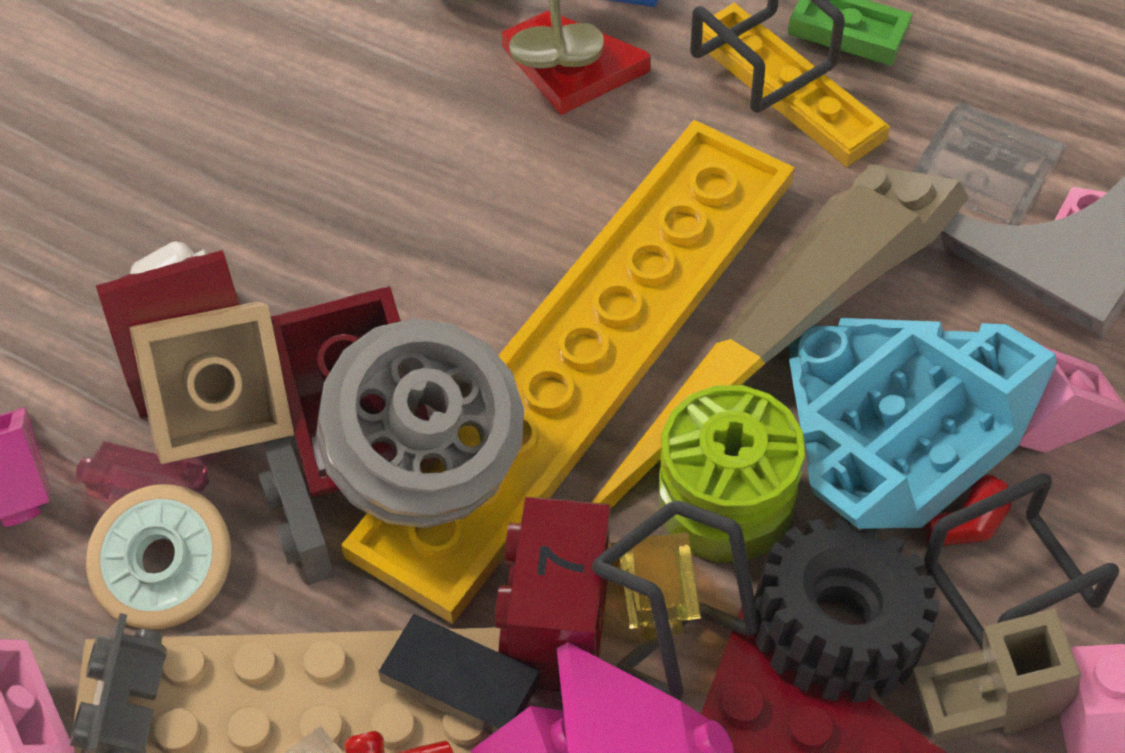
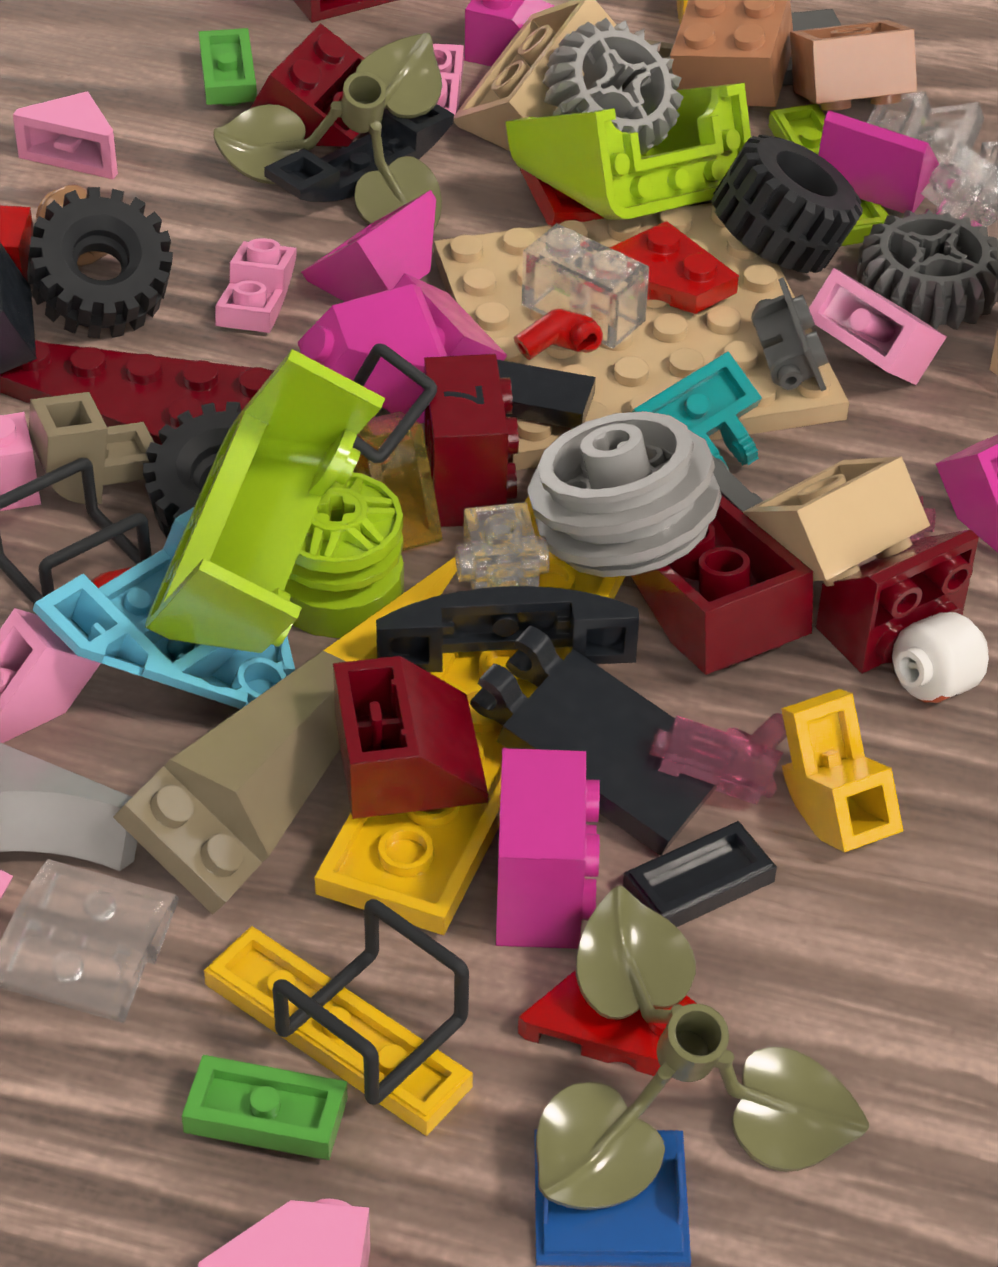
camera: 165 degrees right, 10 degrees down
wheel [86,484,231,630] -> none
none -> lime windscreen [145,349,385,653]
none -> dark red slope [333,656,488,819]
none -> black slope [376,586,639,672]
none -> clear brick [455,502,549,589]
none -> black tile [470,626,735,856]
none -> dark pink brick [496,748,600,949]
none -> black tile [623,821,777,927]
none -> teal hinge [632,351,762,469]
none -> clear pink piece [650,713,787,805]
none -> yellow brick [781,689,904,853]

